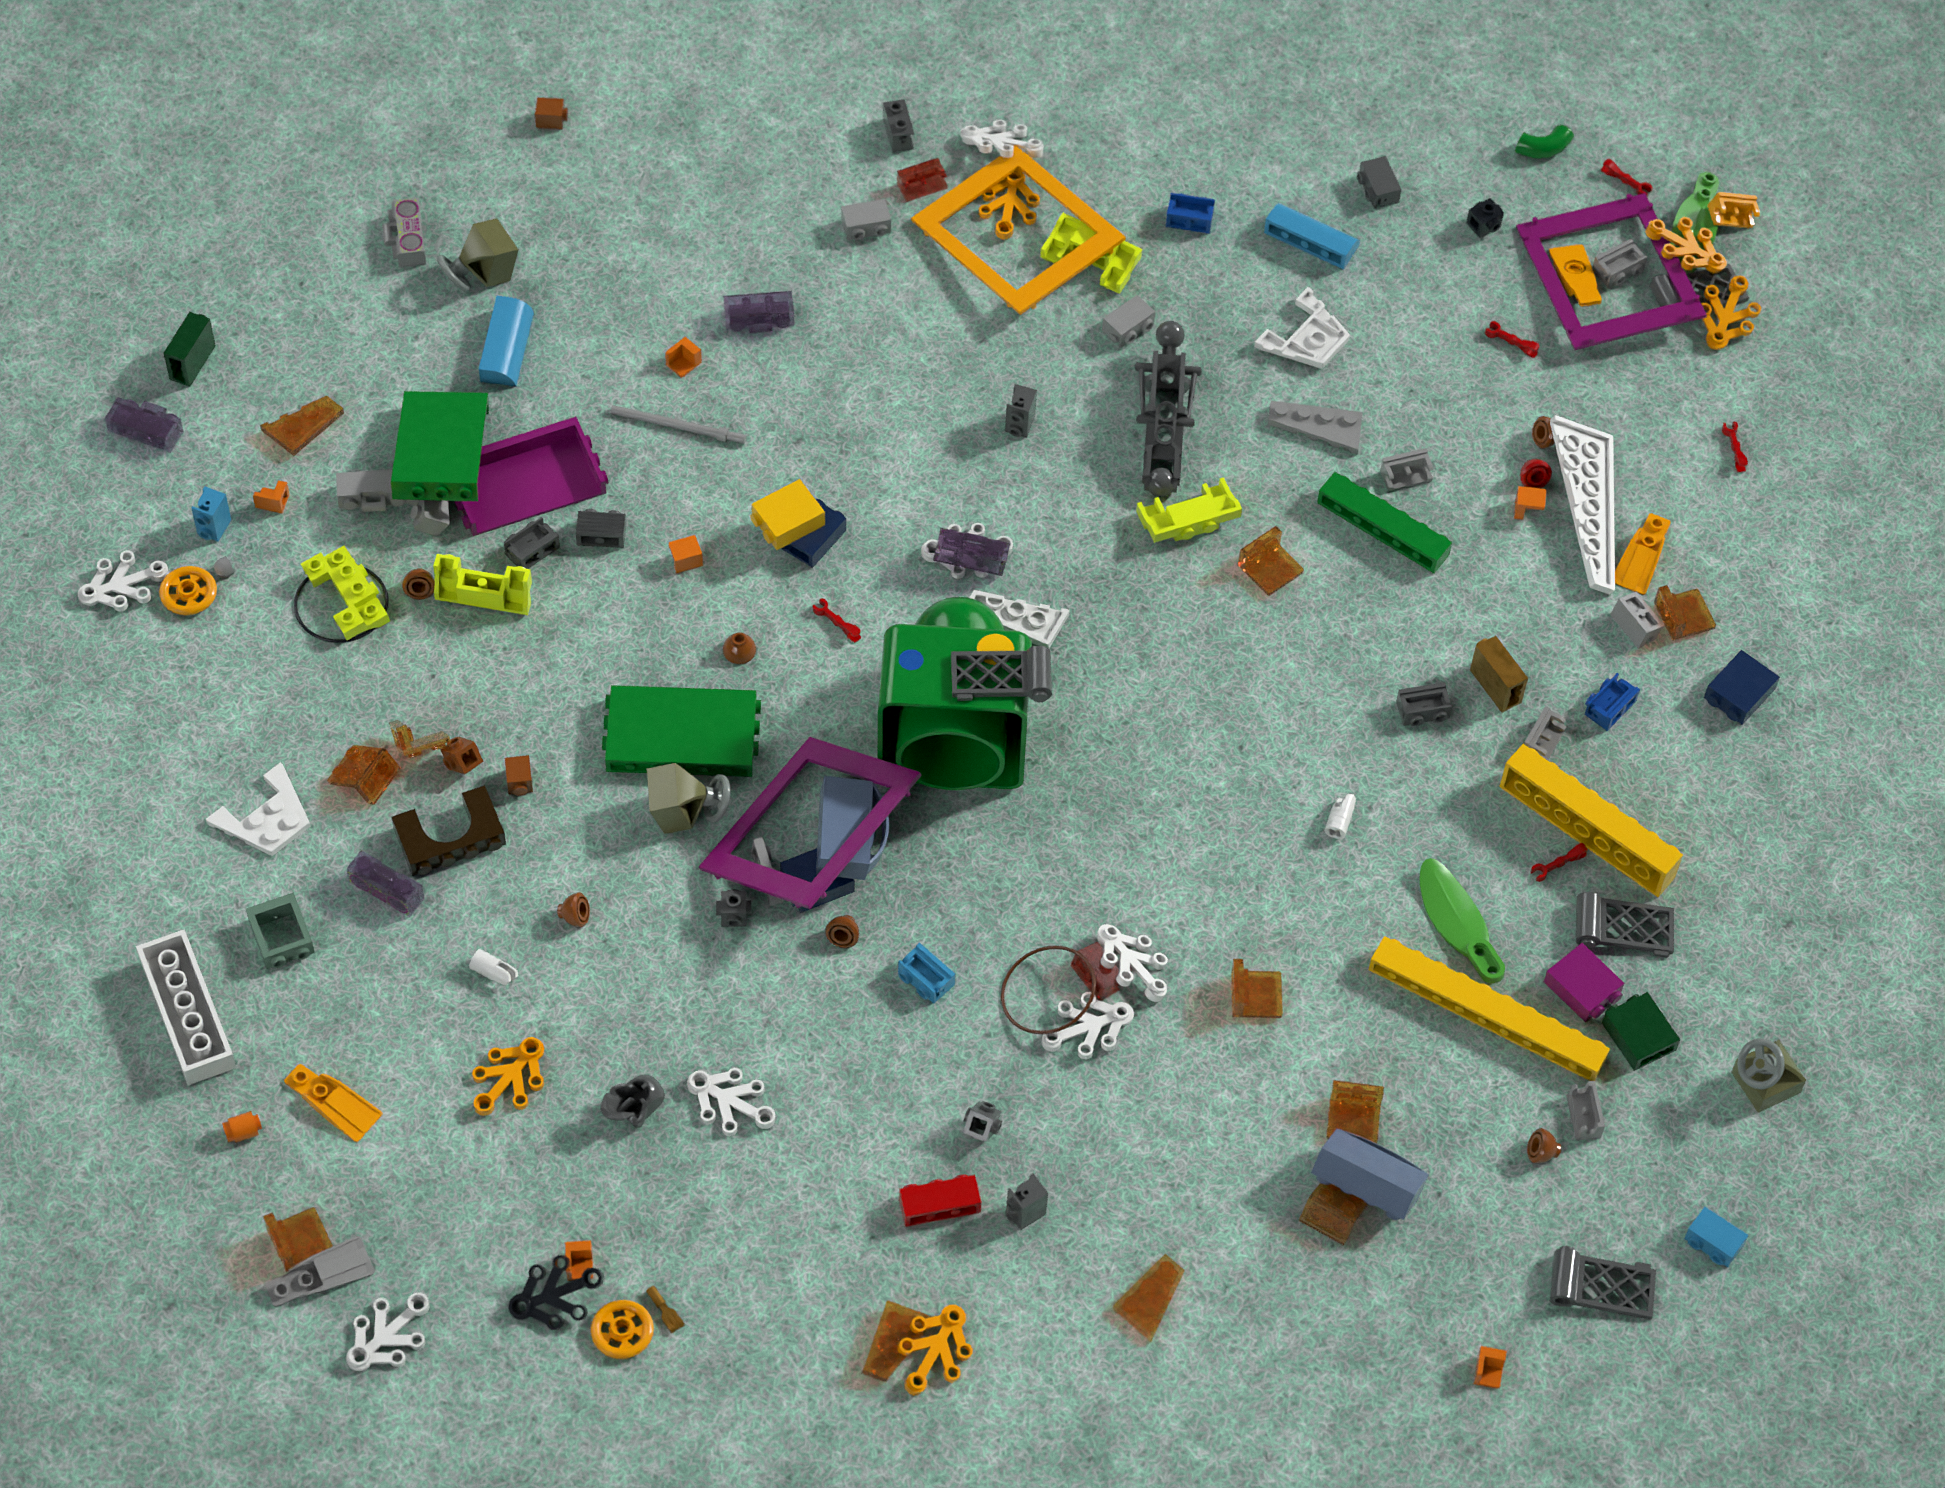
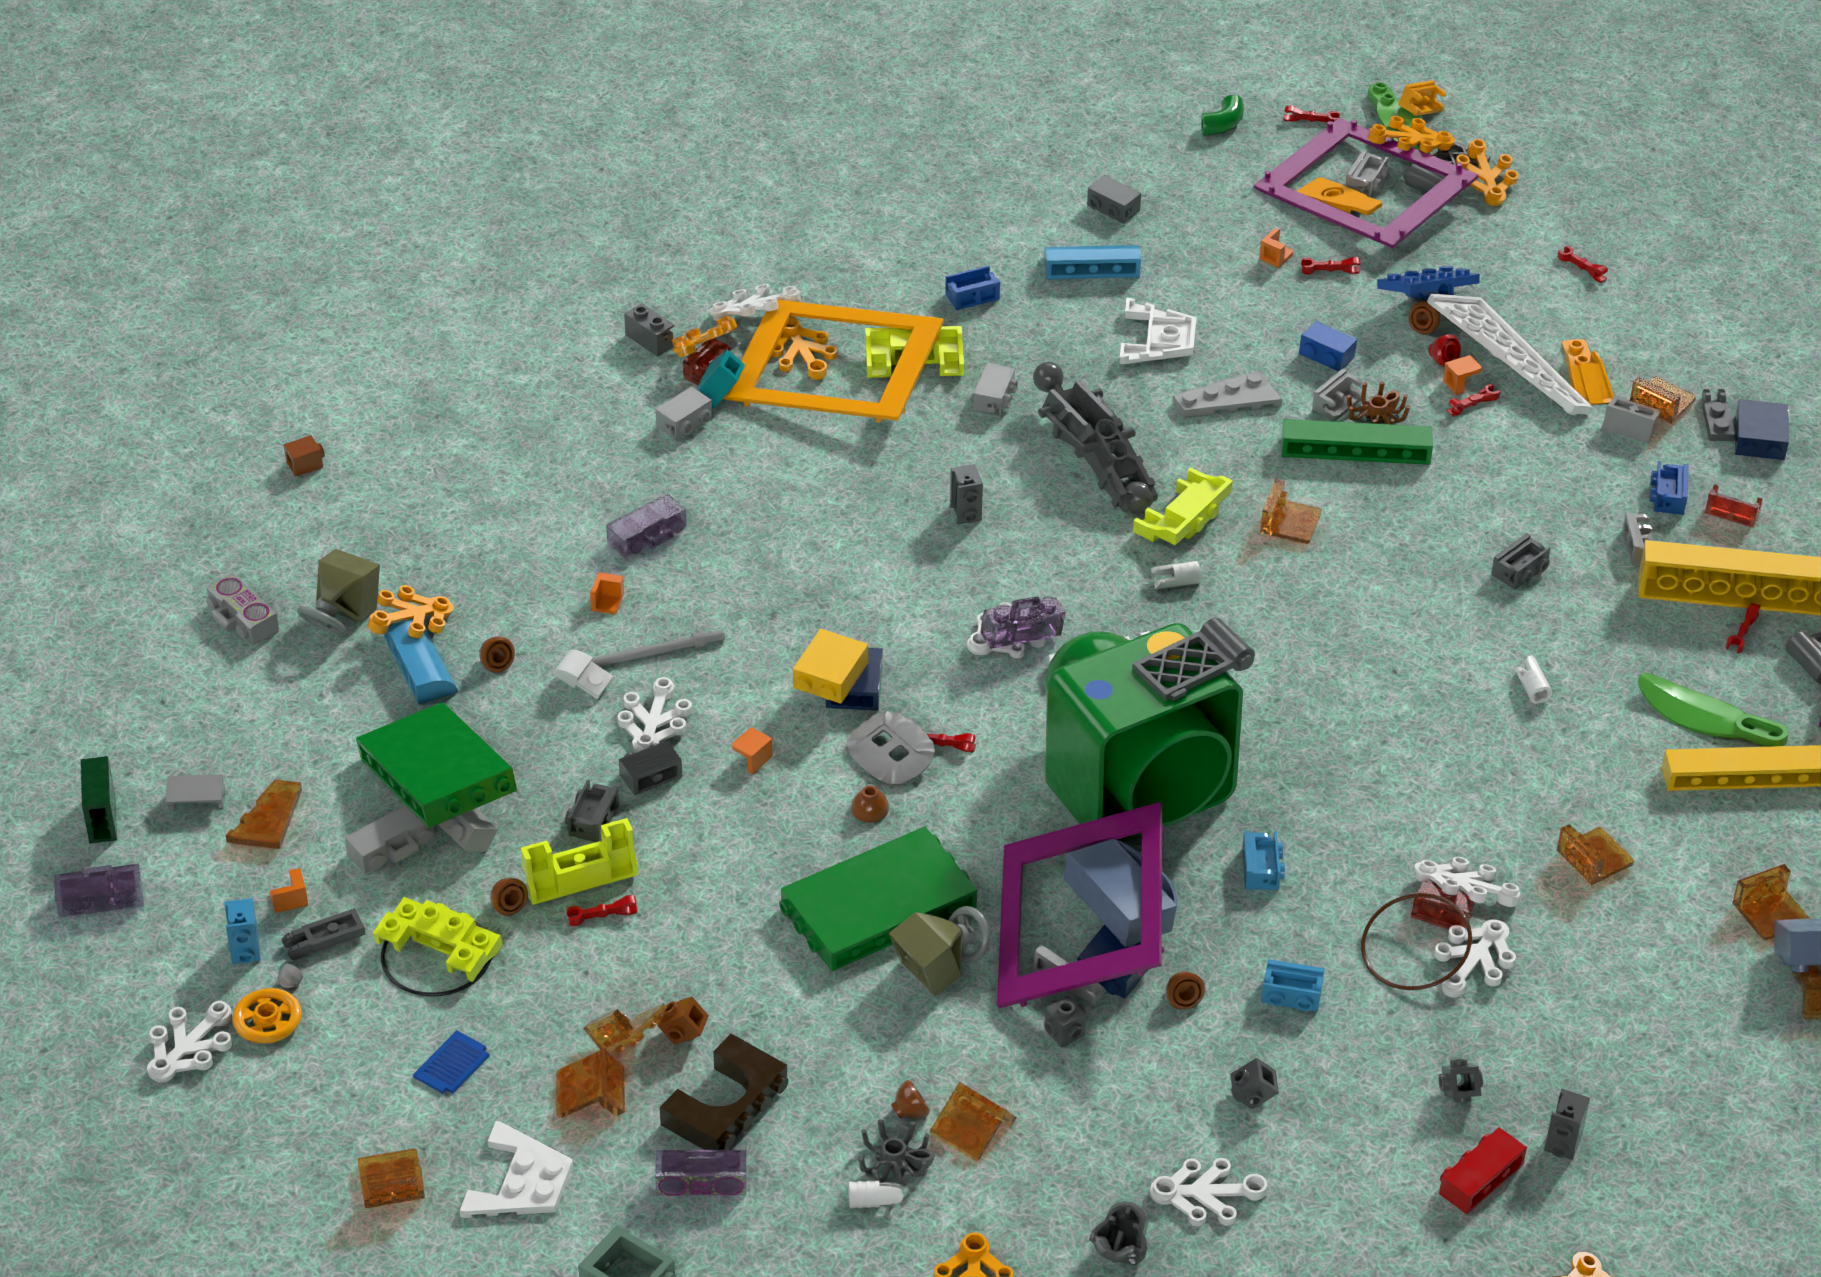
camera: 30 degrees left, 15 degrees down
magenta panel [454,417,609,536] -> none
dark orange brick [505,755,533,796] -> none
clear orange wing [1113,1254,1185,1343] -> none
black brick [1466,198,1504,238] -> none
pearl gold brick [1470,636,1528,713] -> none
none -> light grey hinge [166,774,226,810]
none -> dark grey hinge [281,908,366,960]
none -> clear orange bracket [357,1148,425,1209]
none -> light orange plant [367,585,454,638]
none -> blue window [413,1030,490,1094]
none -> dark orange brick [479,636,515,673]
none -> white brick [553,650,613,699]
none -> red piece [566,895,638,926]
none -> white plant [617,677,692,752]
none -> light orange plant [671,315,737,358]
none -> teal slope [697,350,745,409]
none -> light grey piece [847,711,935,785]
none -> dark grey animal [858,1119,935,1186]
none -> clear orange bracket [930,1082,1017,1161]
none -> white hinge [1151,561,1201,590]
none -> dark grey brick [1230,1058,1279,1109]
none -> dark azure hinge [1242,831,1285,890]
none -> orange panel [1259,228,1293,268]
none -> blue brick [1299,321,1358,371]
none -> dark orange animal [1347,381,1410,425]
none -> blue plate [1377,266,1480,300]
none -> red piece [1447,384,1500,417]
none -> dark grey hinge [1702,389,1736,441]
none -> clear red hinge [1705,484,1763,528]

